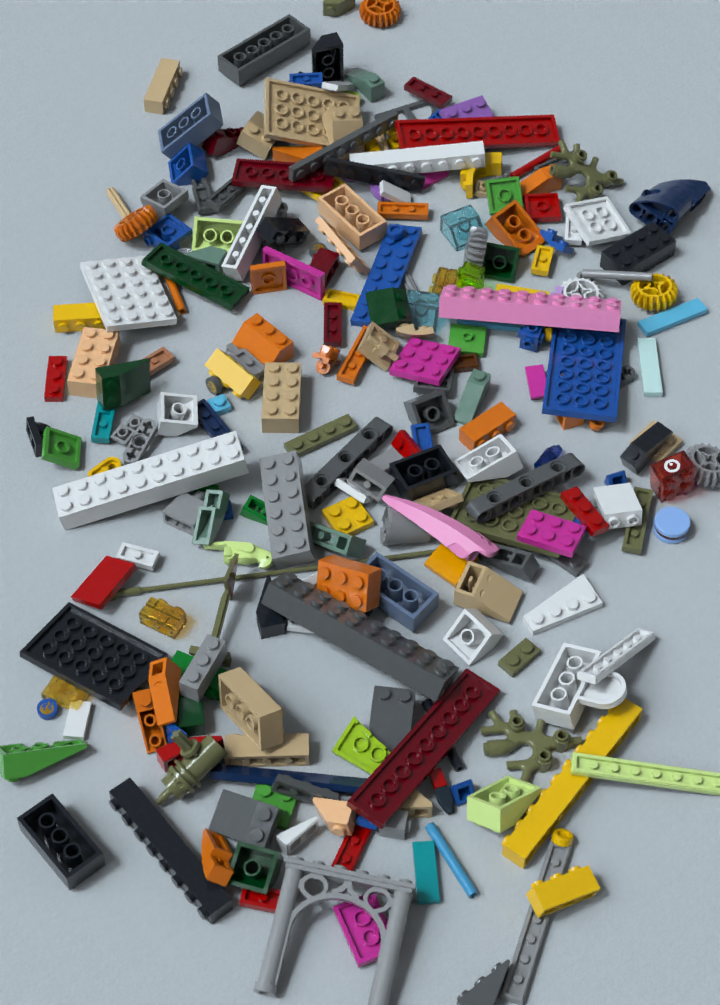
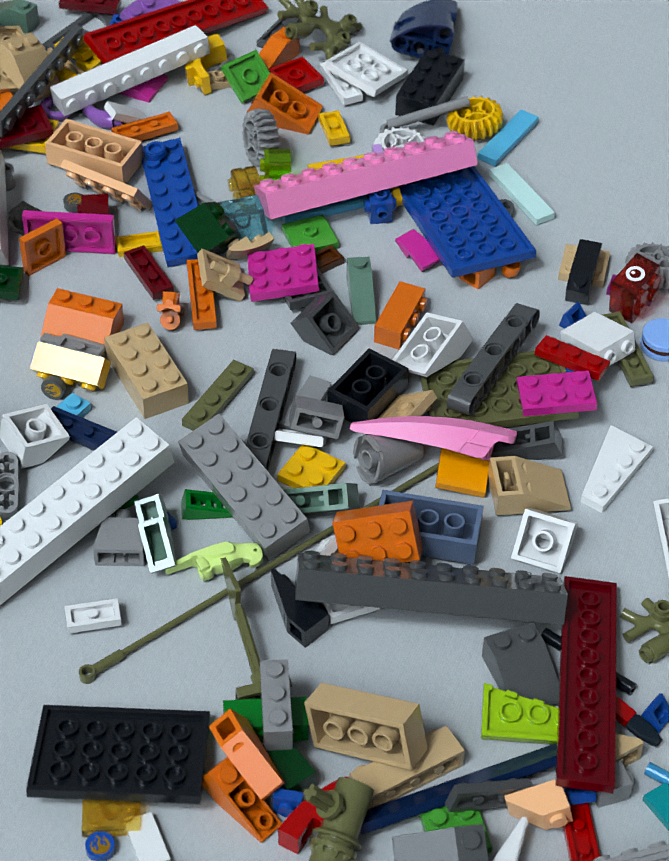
camera: 30 degrees left, 5 degrees down
red tile [71,555,137,610] -> none
clear yellow brick [139,597,187,639] -> none
black brick [256,217,310,245] -> none
black plate [323,157,425,193] -> none
red plate [391,430,422,458] -> none
blue tile [410,423,433,451] -> none
clear light blue slope [440,204,483,252] -> none
dark green slope [479,242,522,283] -> none
olive plate [498,638,541,678] -> none
red piece [510,145,561,177] -> none
clear blue hinge [534,445,563,468] -> none
blue slope [540,228,574,255] -> none
flat silver plate [545,552,589,578] -> none

